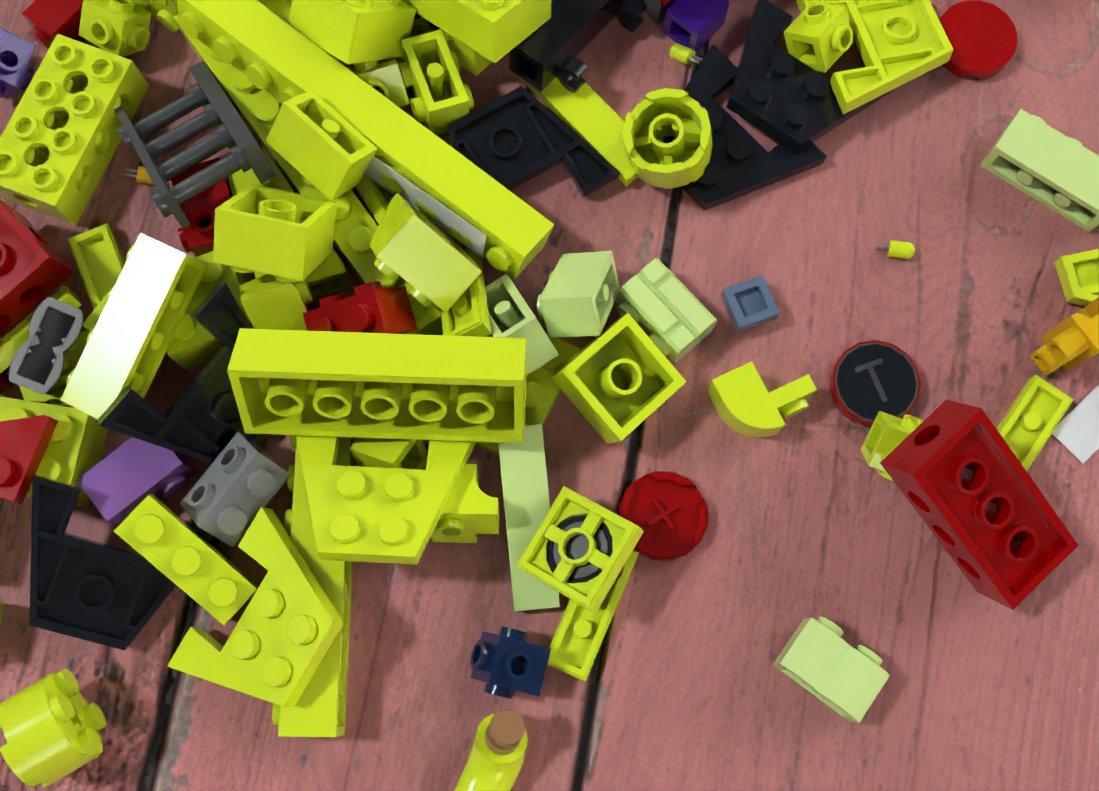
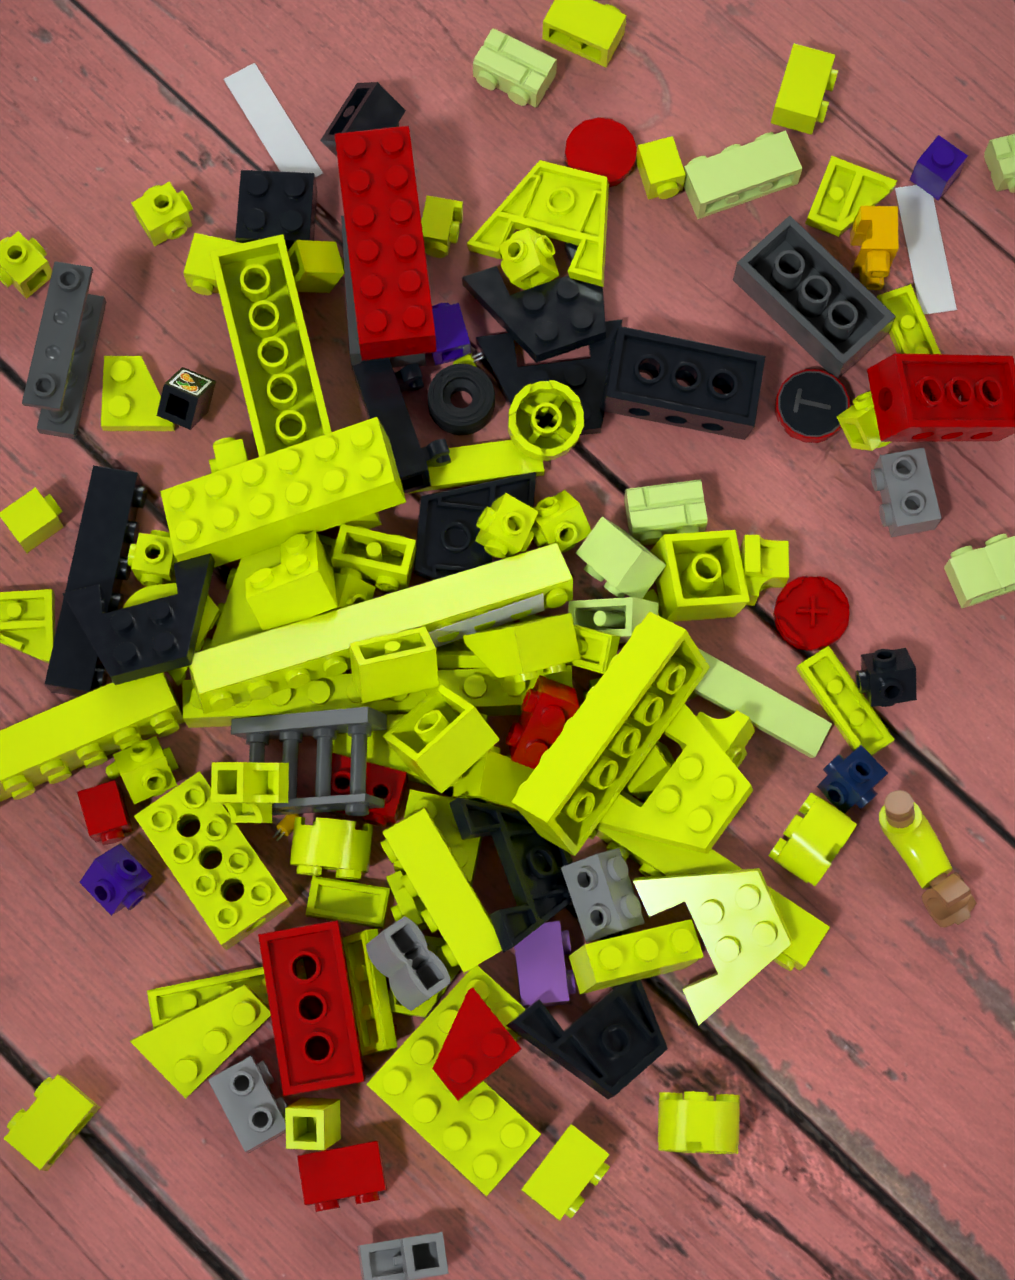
camera: 60 degrees left, 0 degrees up
neon yellow piece [516,486,644,614] -> none
neon yellow brick [707,361,817,438] -> none
sand blue plate [721,275,780,333] -> none
neon yellow piece [875,240,915,259] -> none
none -> neon yellow brick [211,762,289,823]
none -> neon yellow brick [290,817,373,880]
none -> black tyre [428,364,495,435]
none -> neon yellow brick [475,493,539,558]
none -> neon yellow brick [530,490,592,552]
none -> black brick [600,326,766,440]
none -> neon yellow brick [636,136,686,200]
none -> dark grey brick [733,215,896,379]
none -> neon yellow brick [739,535,789,606]
none -> neon yellow brick [768,792,857,886]
none -> black brick [856,648,917,707]
none -> light grey brick [871,448,942,537]

